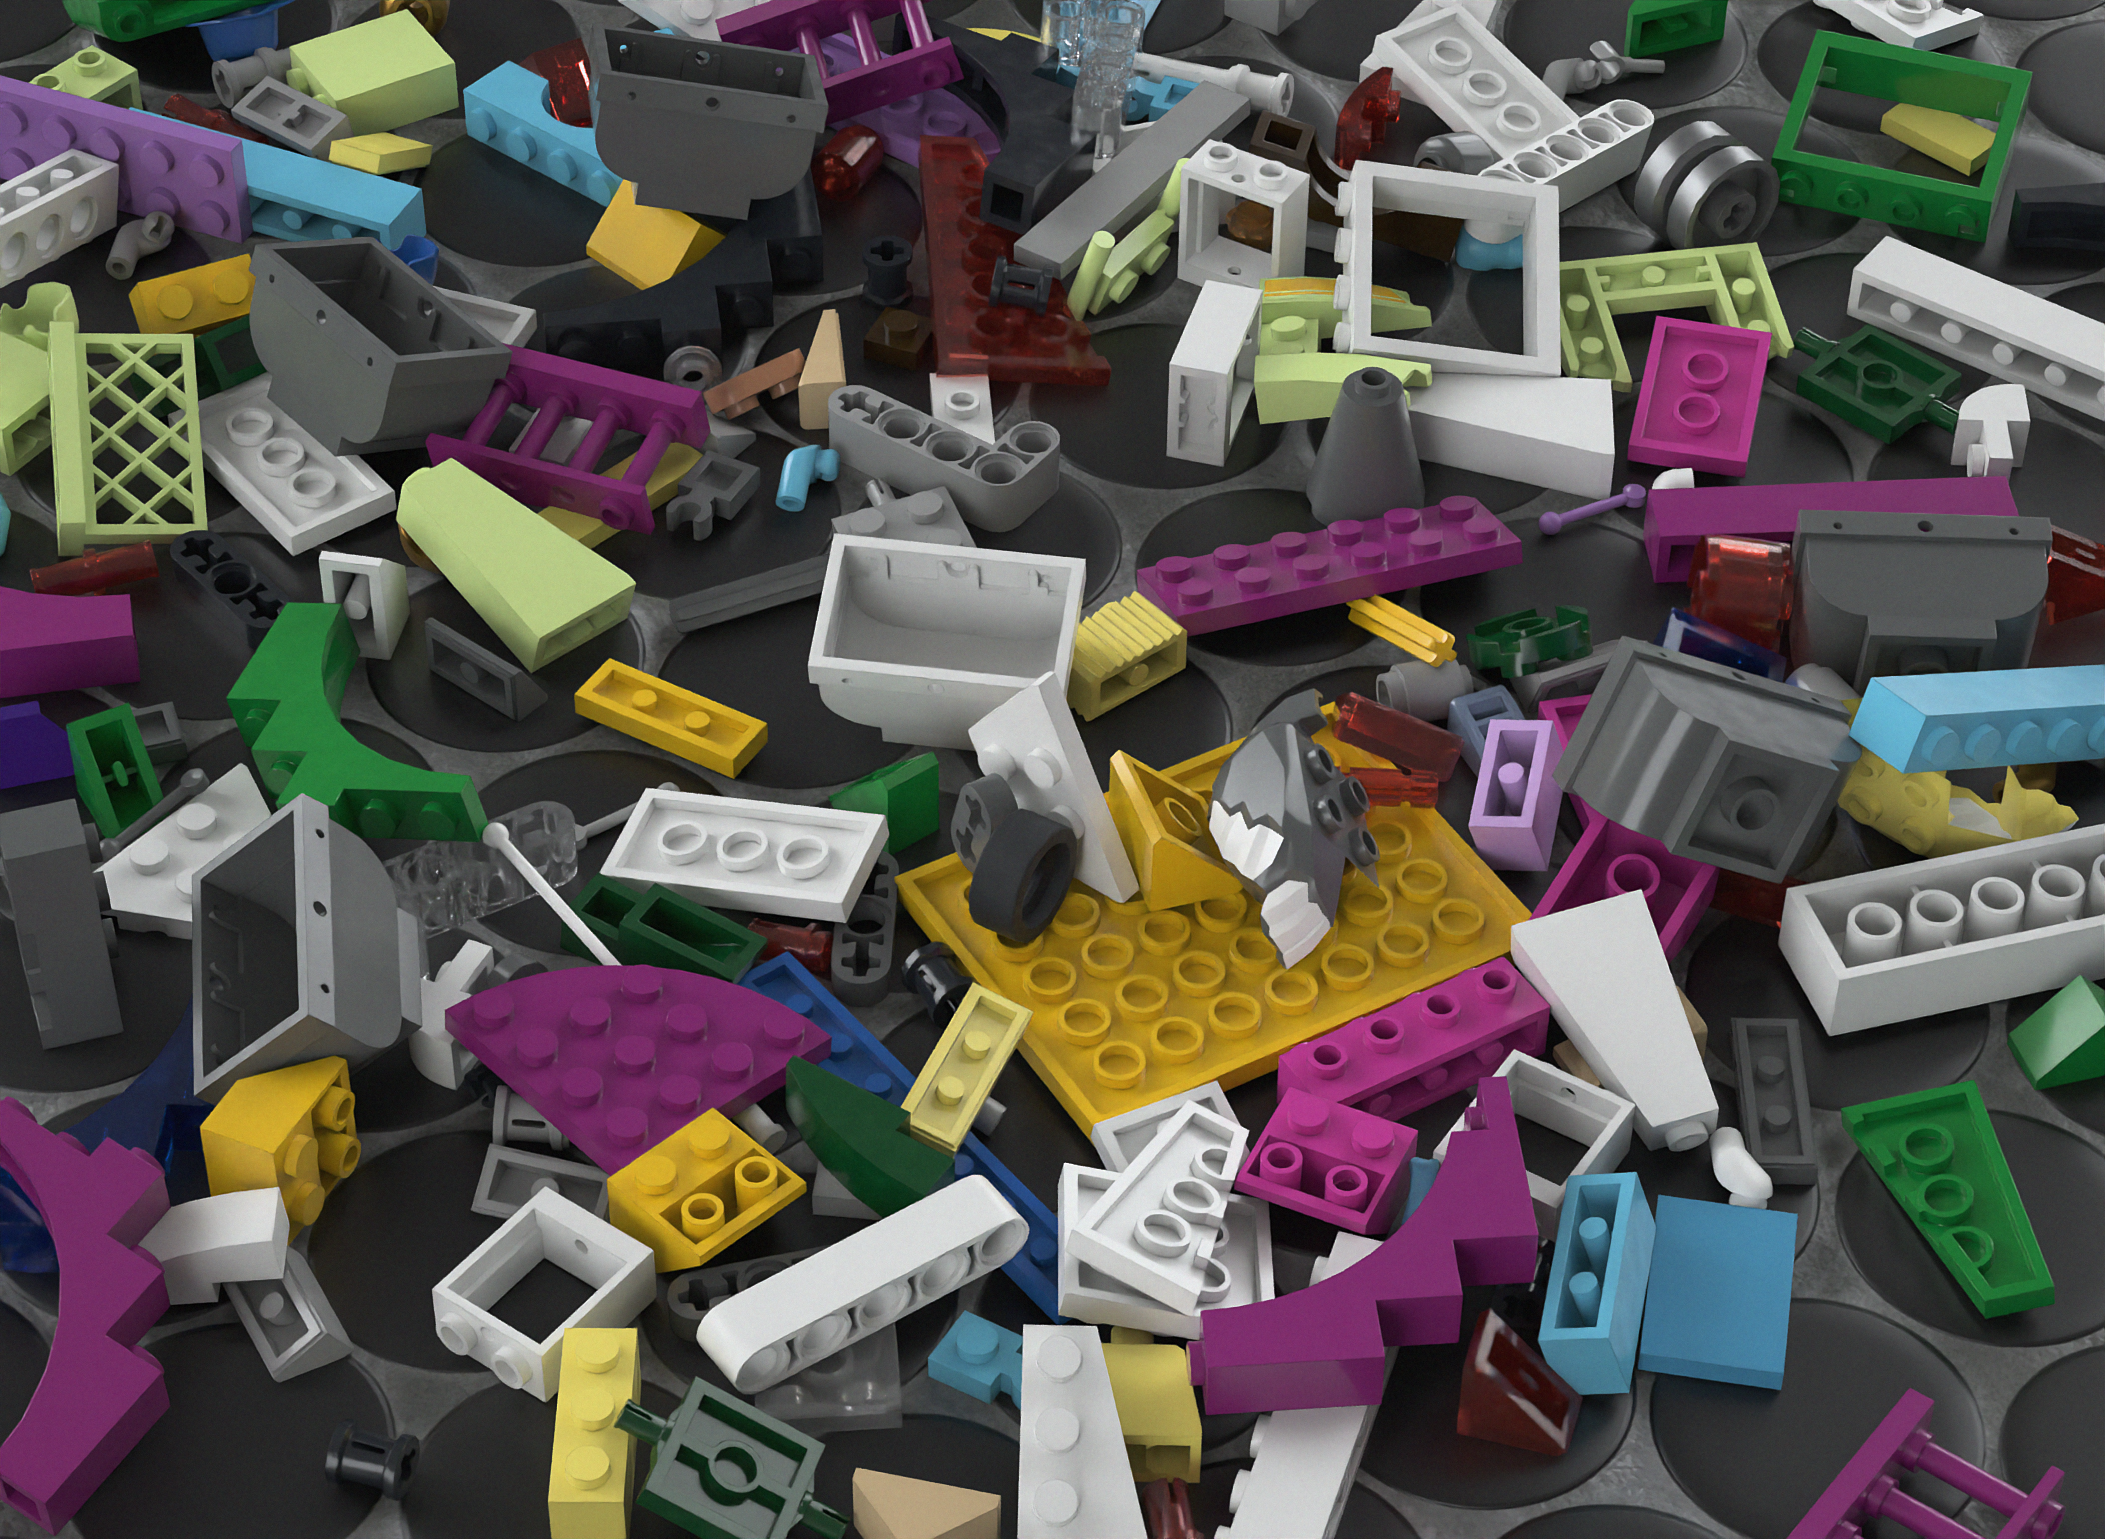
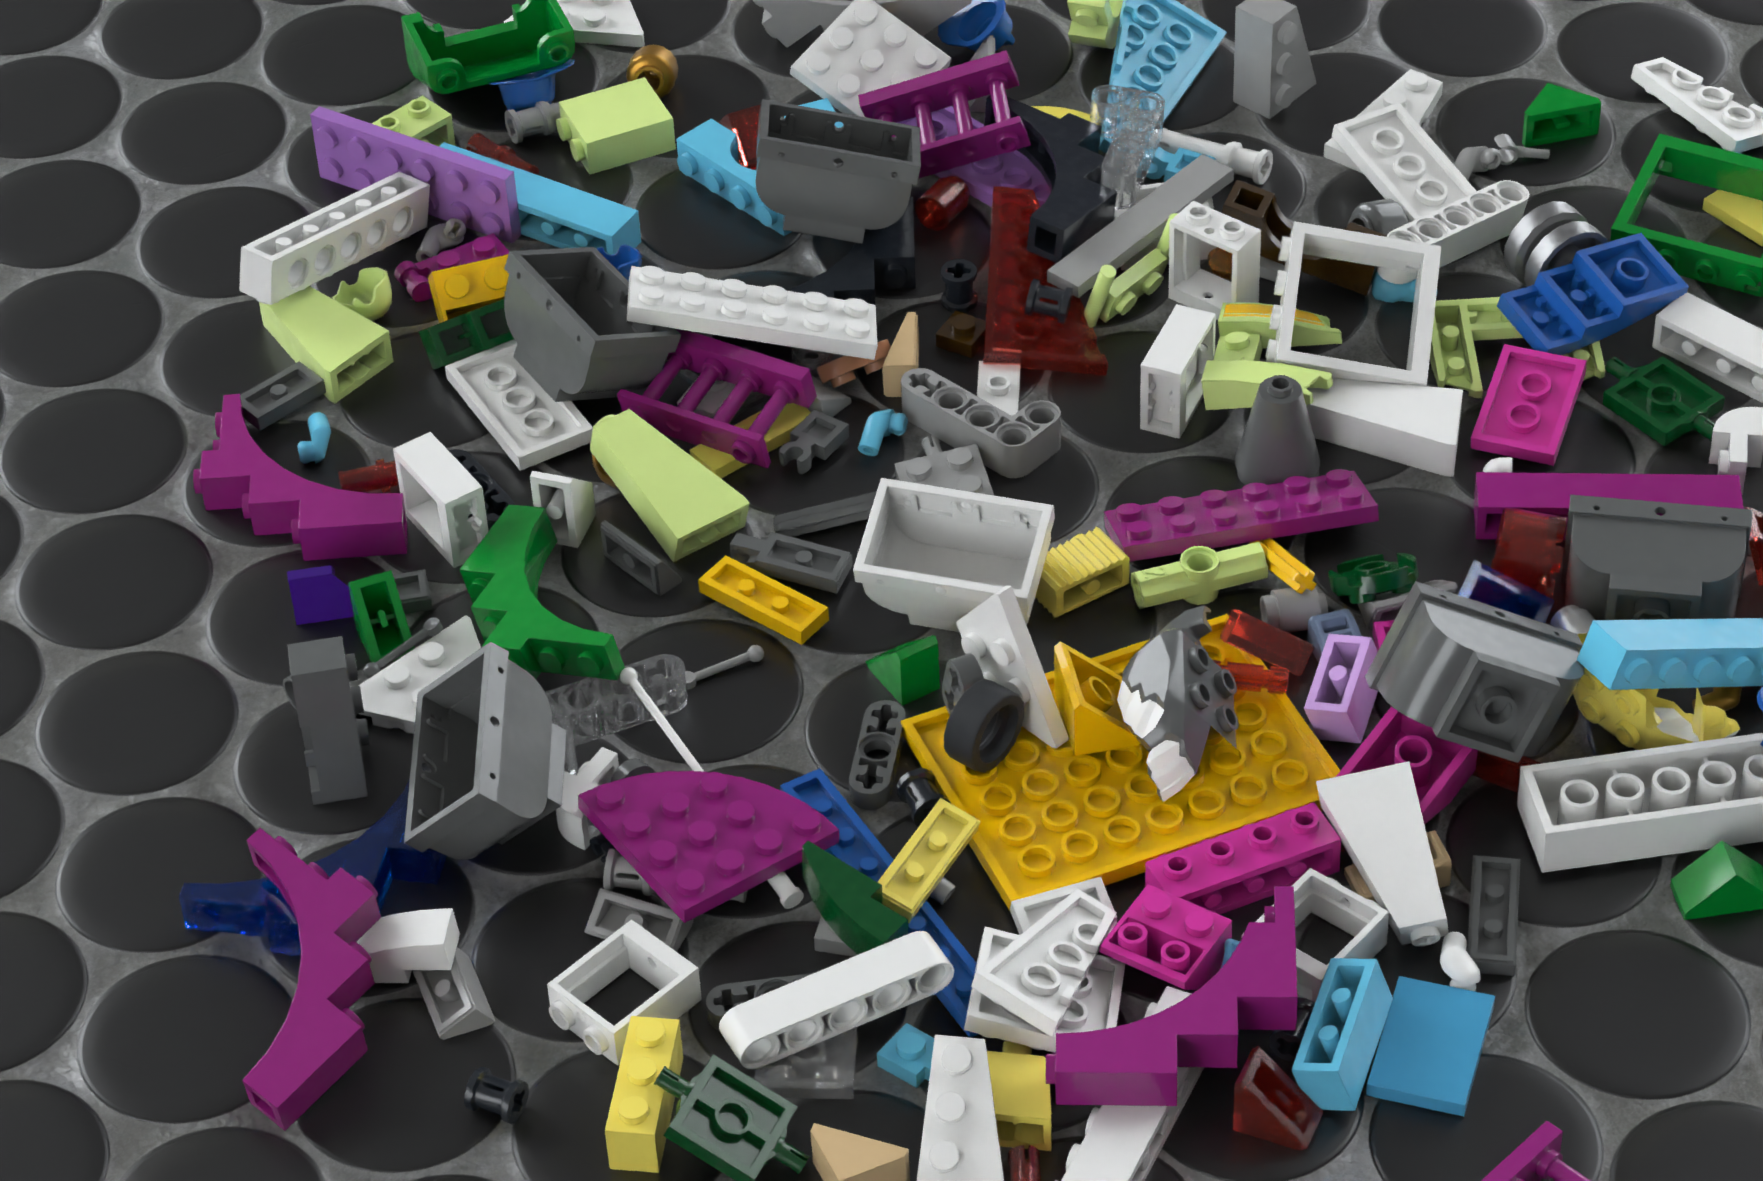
camera: 10 degrees right, 0 degrees up
yellowish green fence [47,321,208,556] -> none
yellow slope [200,1056,361,1246] -> none
light grey hinge [231,76,354,163] -> none
light yellow tile [329,132,433,175] -> none
dark green slope [560,872,768,985] -> none
yellow slope [586,179,727,290] -> none
white plate [599,788,889,923] -> none
yellow slope [607,1107,807,1274] -> none
clear red pin [748,918,833,974] -> none
clear red slope [1334,66,1402,171] -> none
medium lavender hinge [1539,484,1646,535] -> none
green wing [1841,1080,2055,1319] -> none
none -> white window [393,432,488,568]
none -> magenta plate [394,233,509,302]
none -> white plate [627,266,878,360]
none -> dark grey hinge [730,532,853,594]
none -> yellowish green piece [1131,542,1268,609]
none -> blue slope [1497,233,1689,355]

